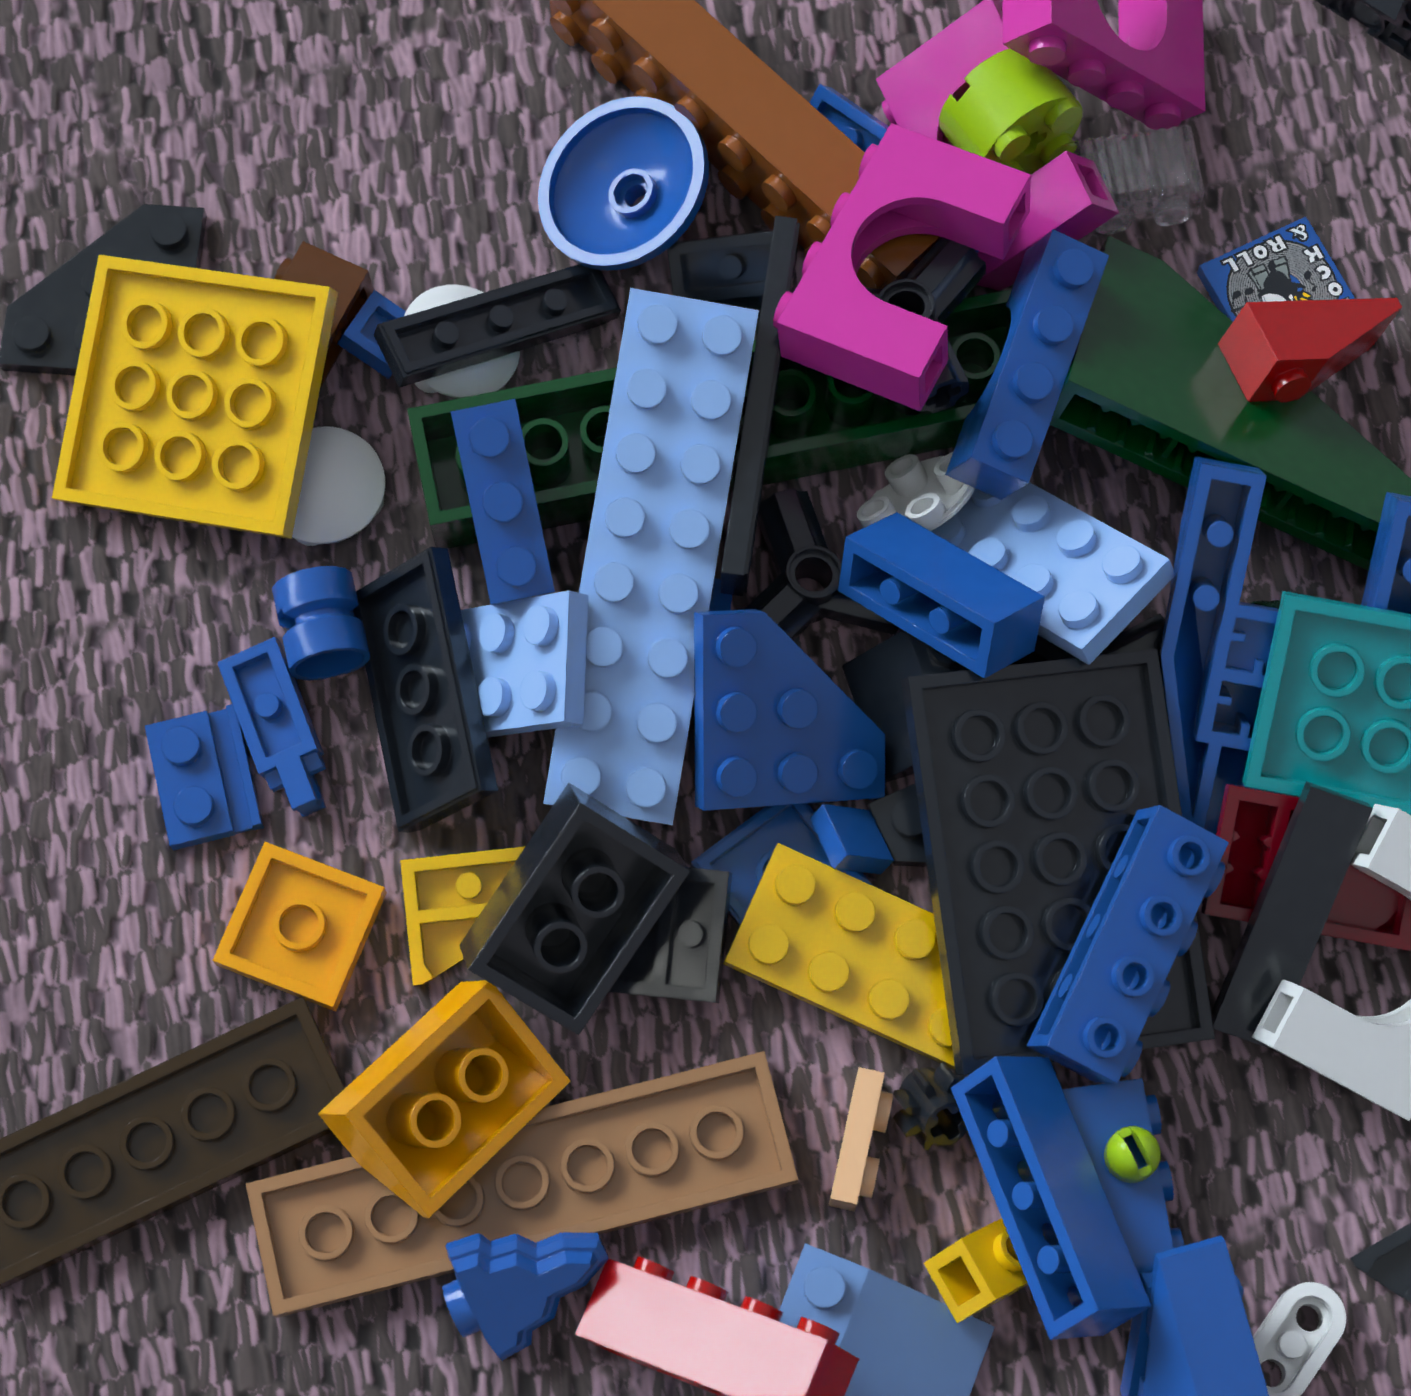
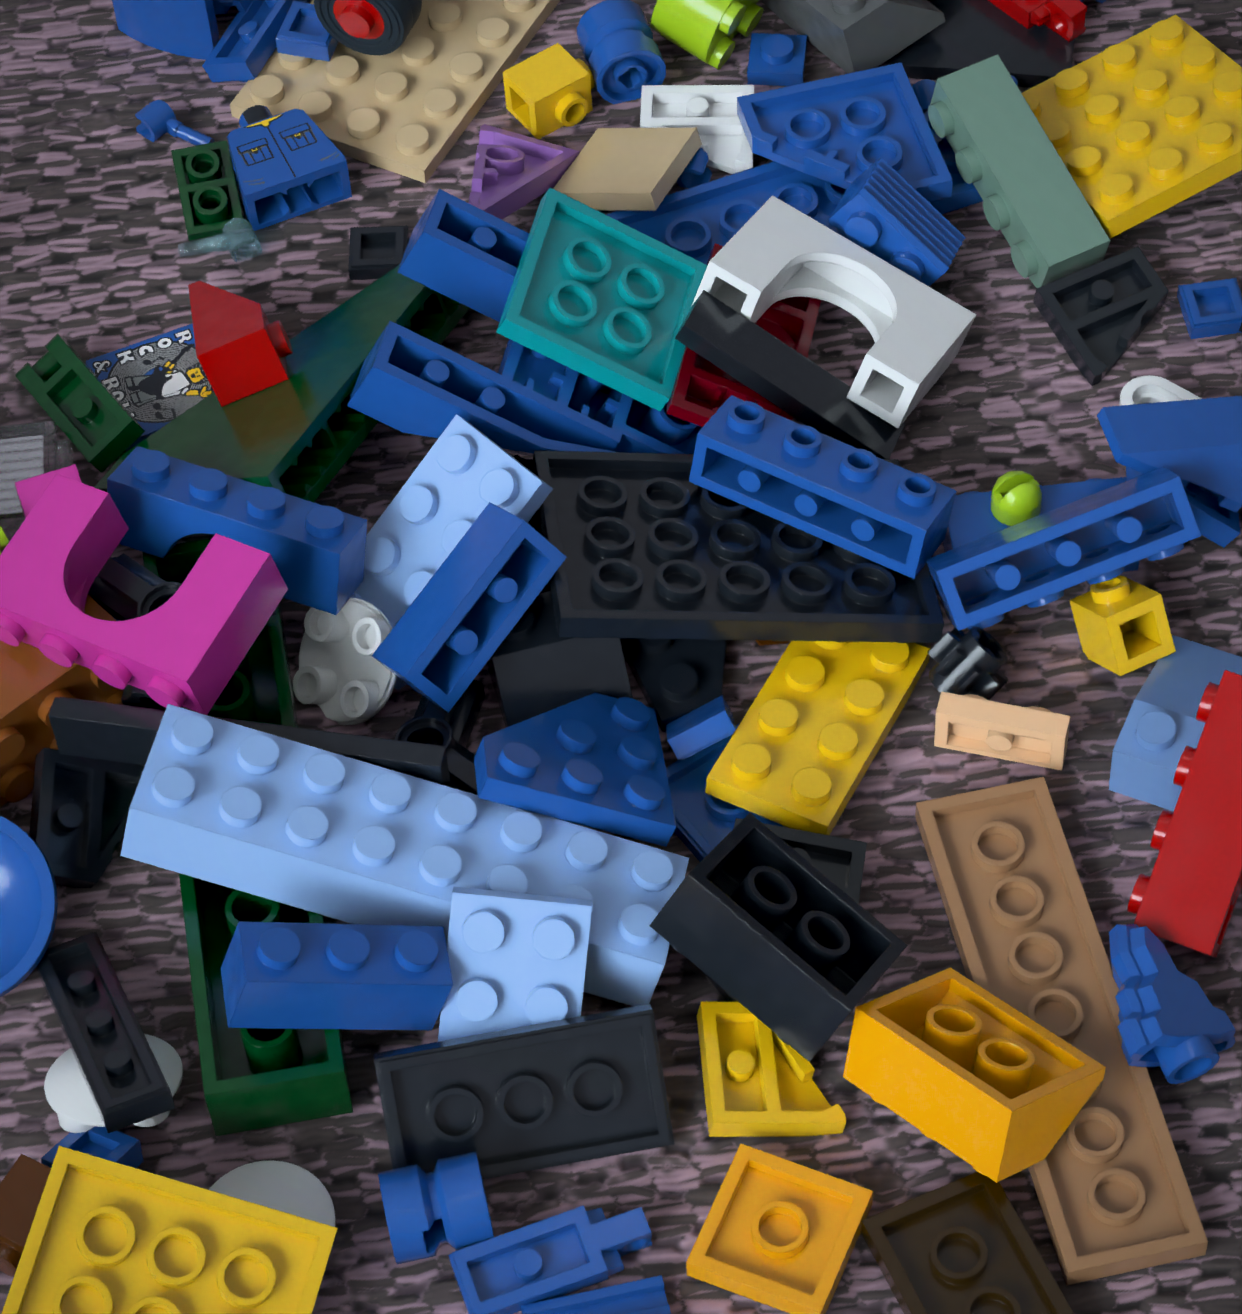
camera: 85 degrees left, 20 degrees down
none -> dark green plate [15,333,145,473]

